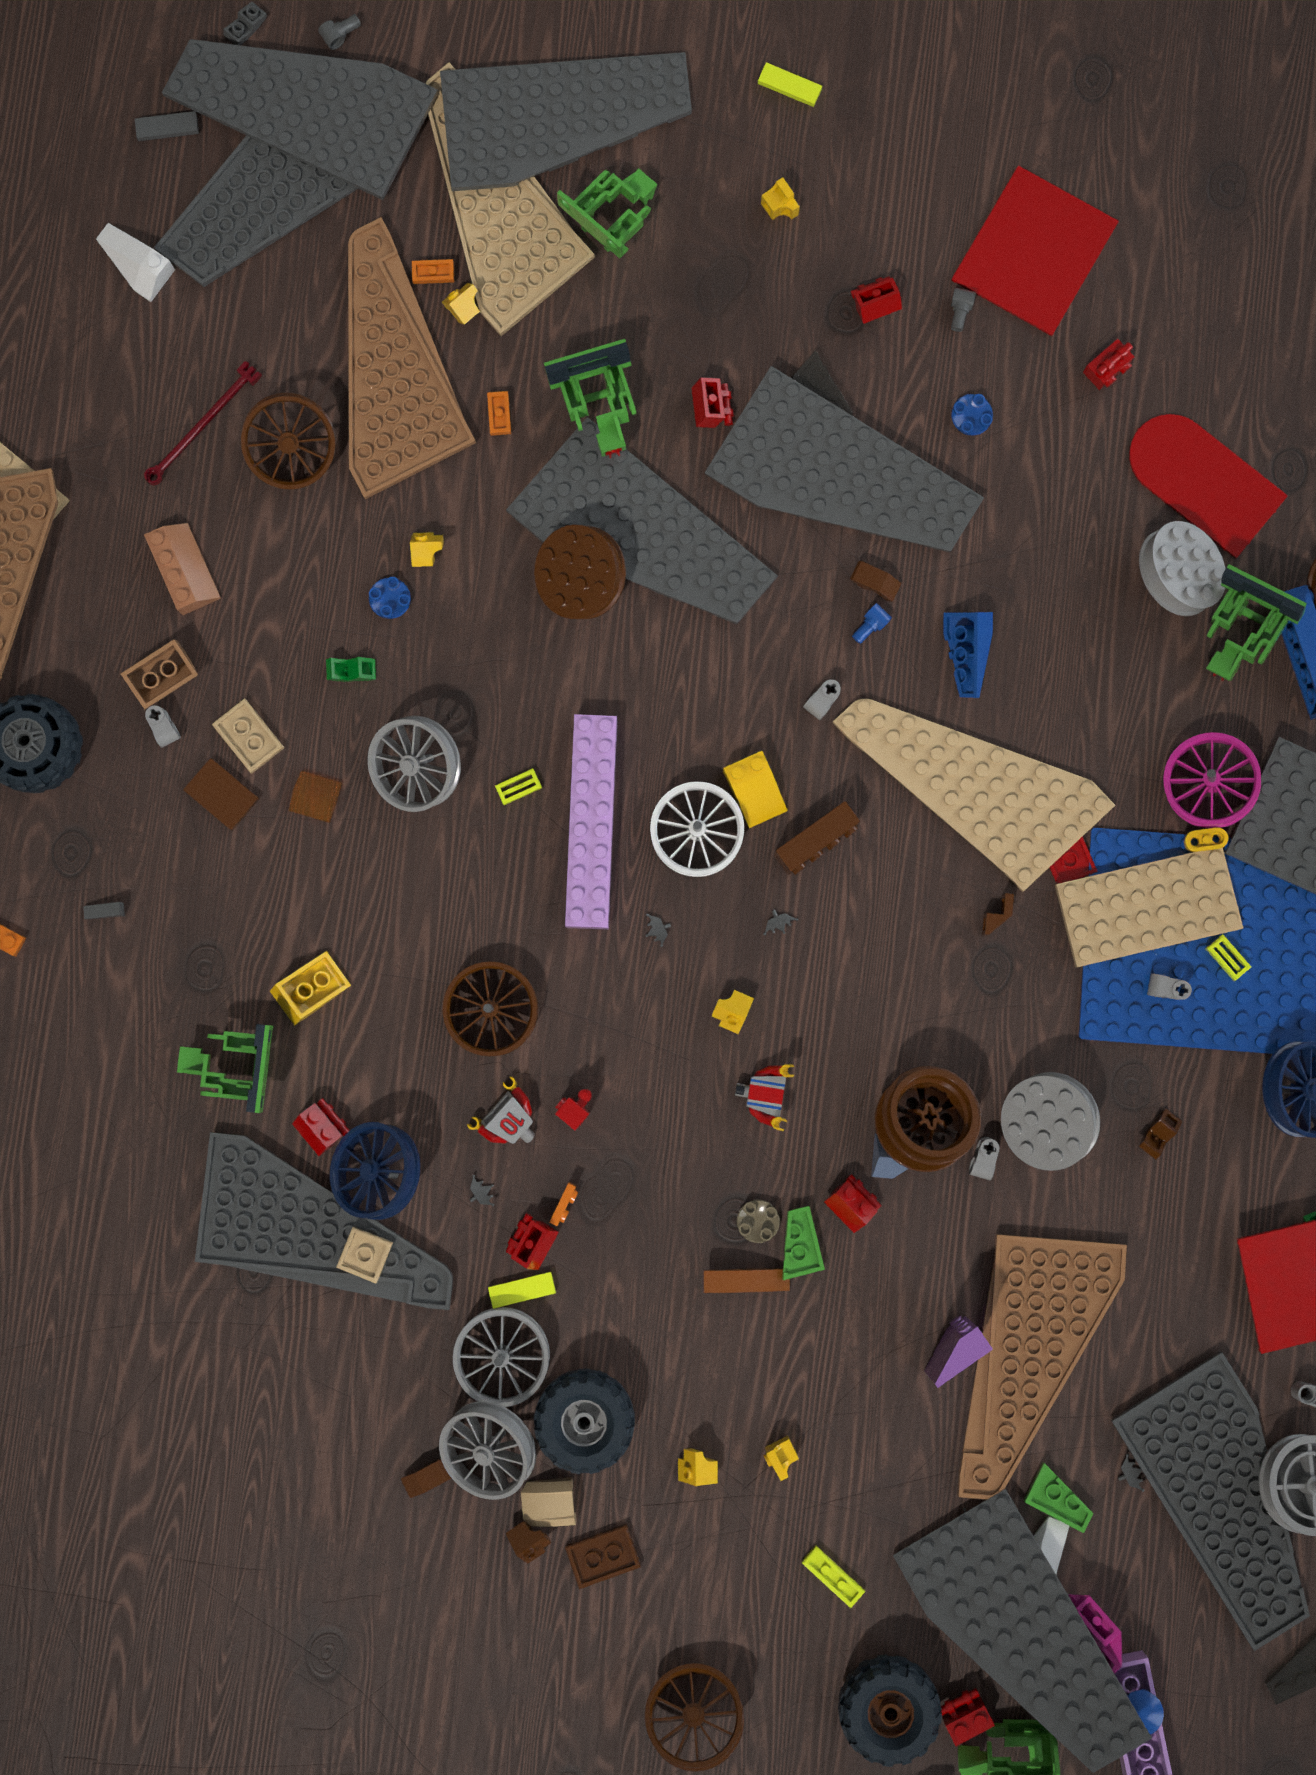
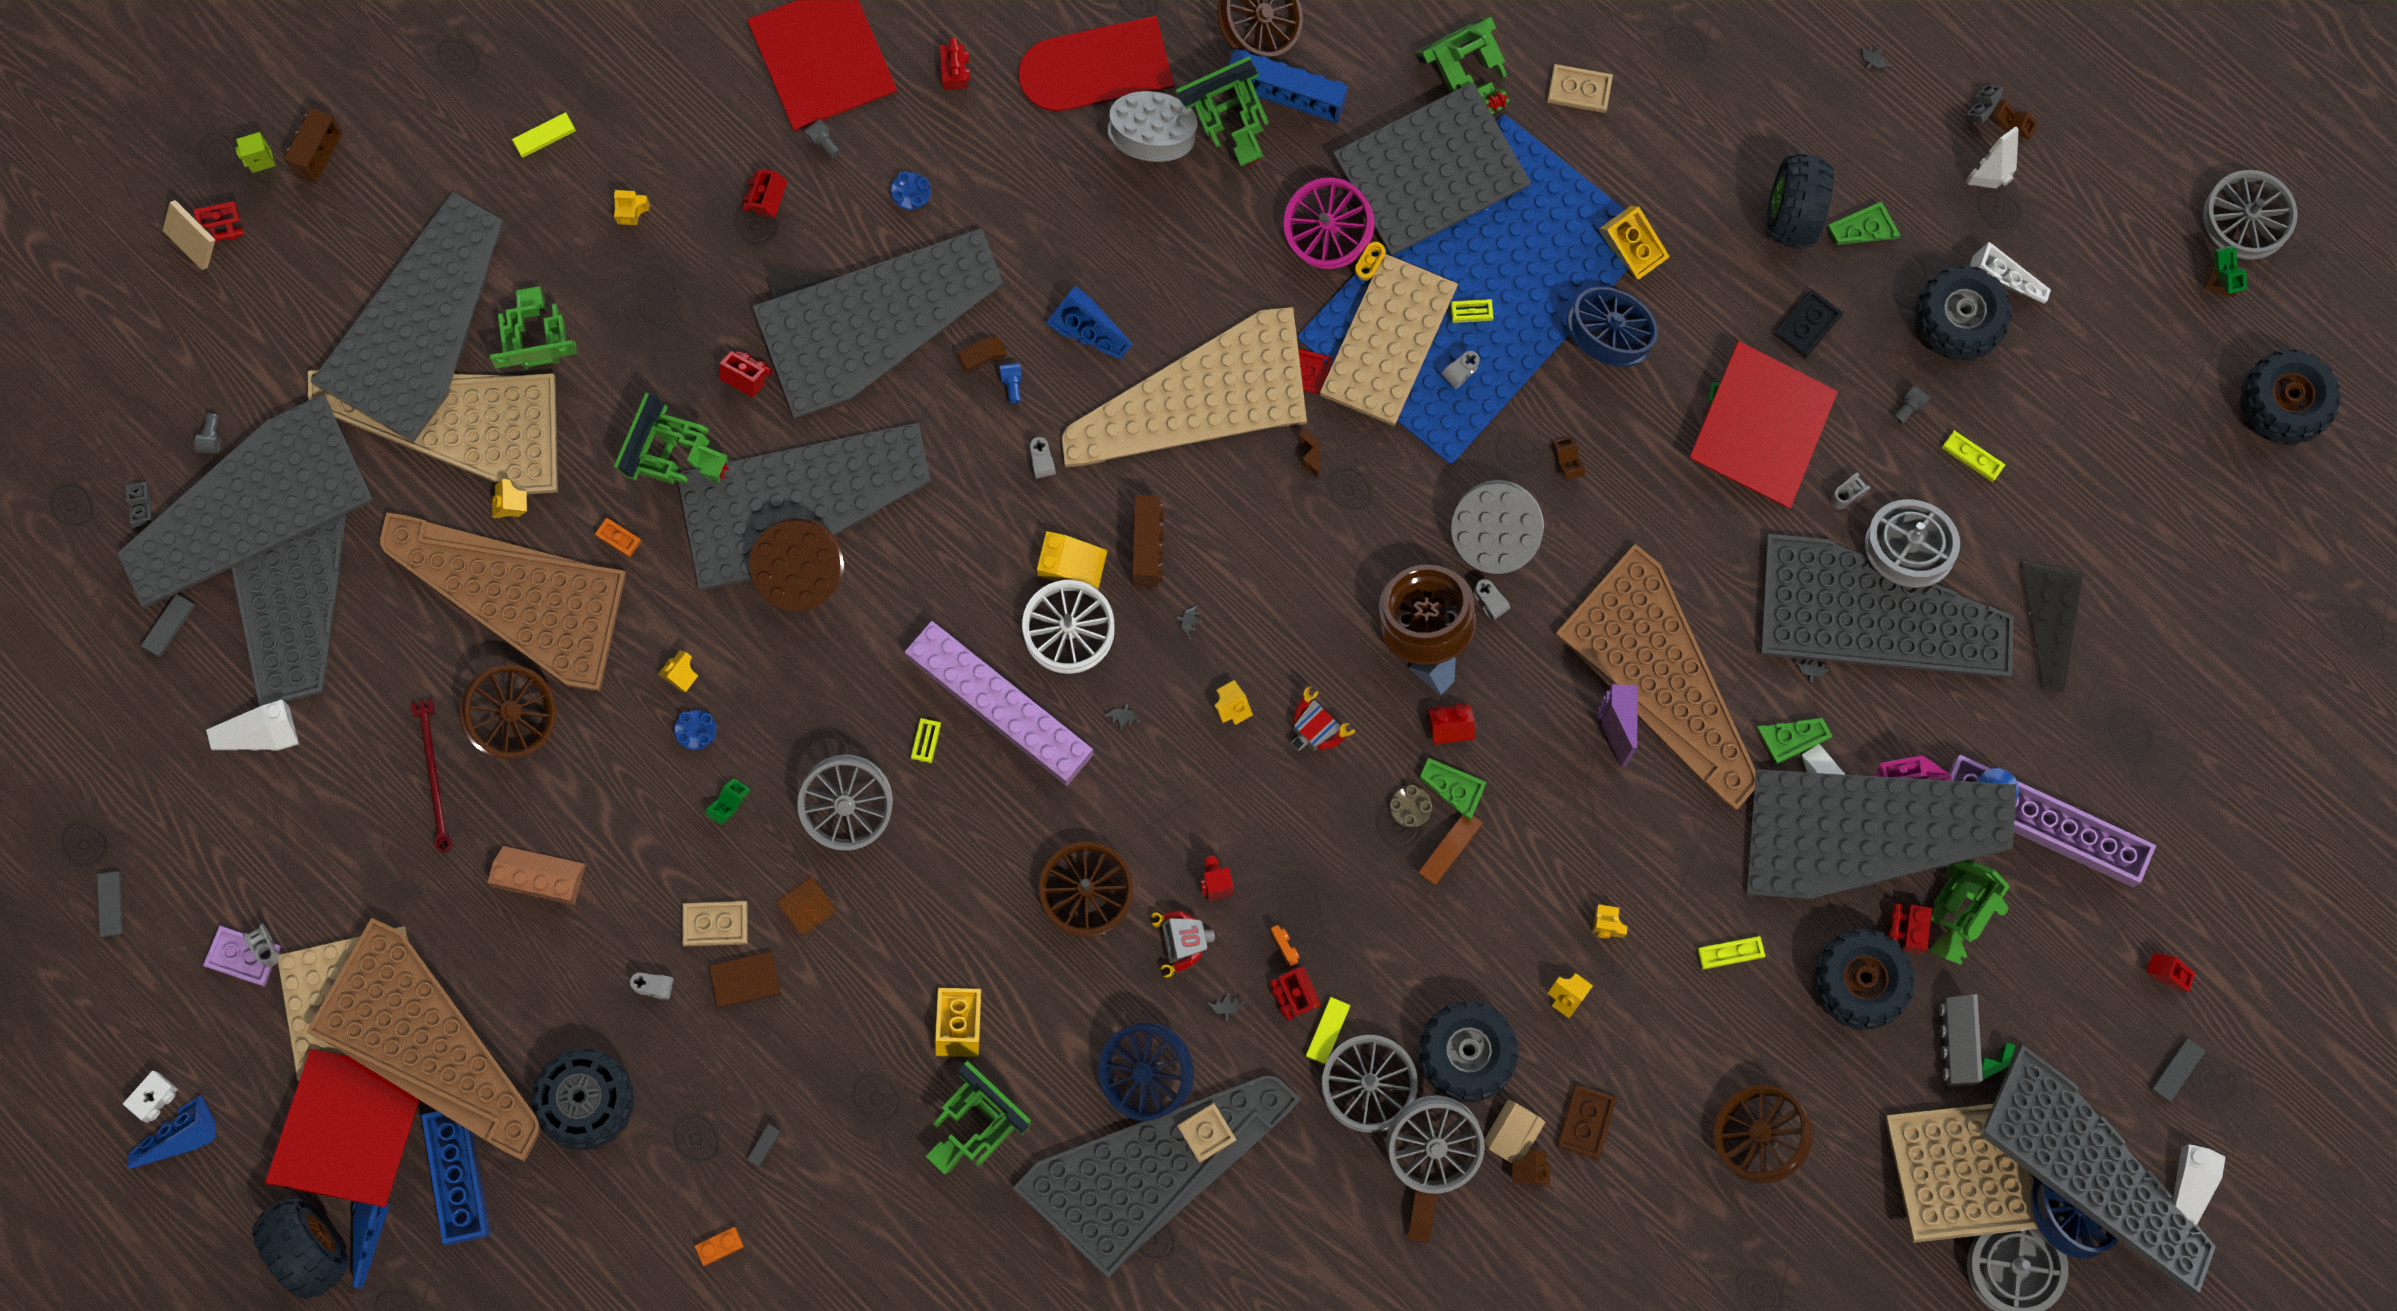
camera: 60 degrees left, 10 degrees down
medium nougat slope [121,639,198,710] -> none
red brick [292,1098,350,1156] -> none
orange plate [412,259,454,284] -> none

